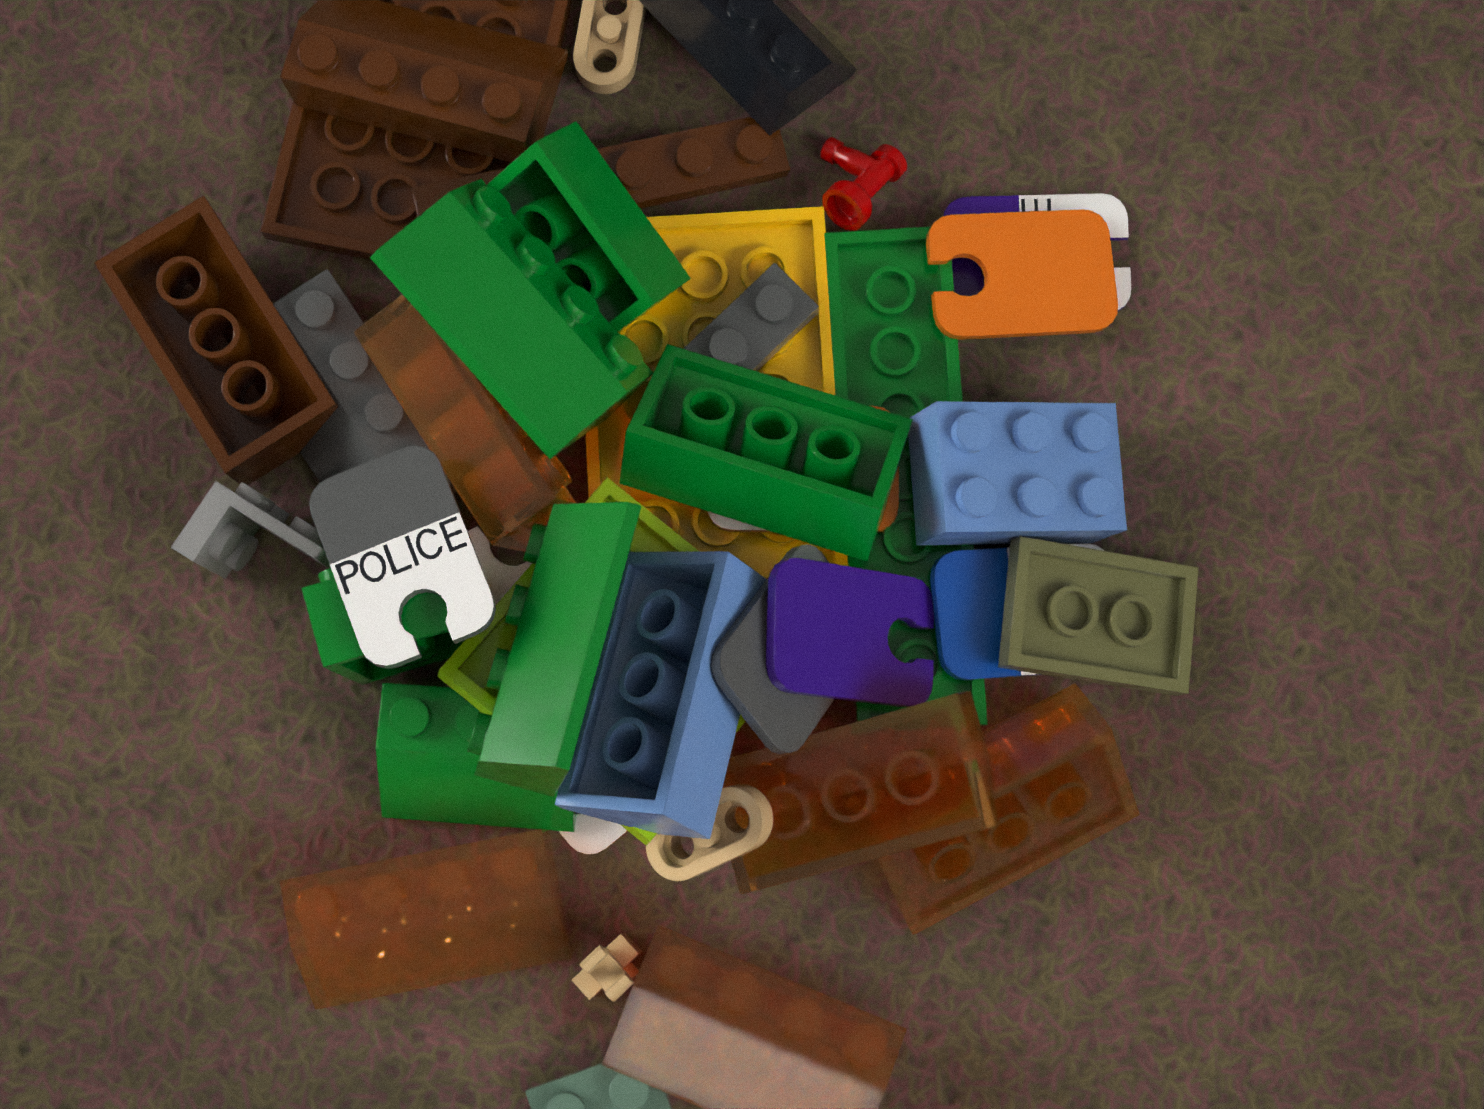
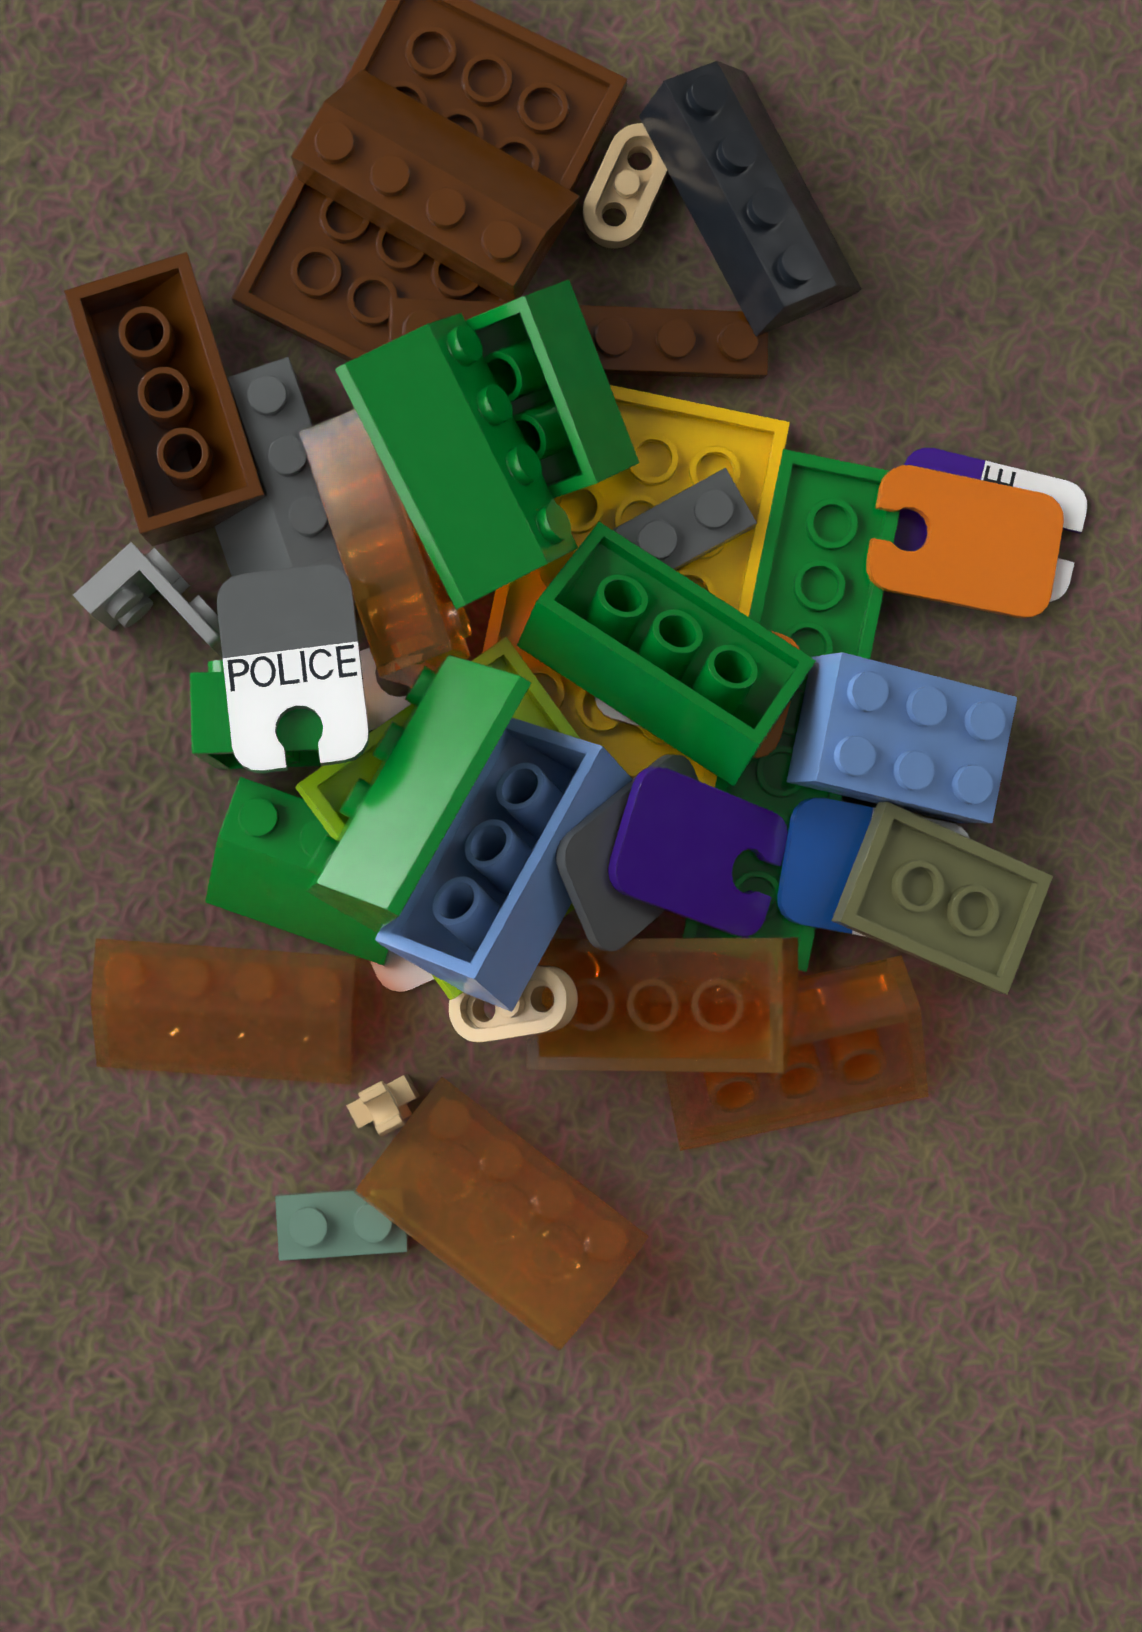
camera: 10 degrees right, 5 degrees up
red piece [820,137,907,231] -> none

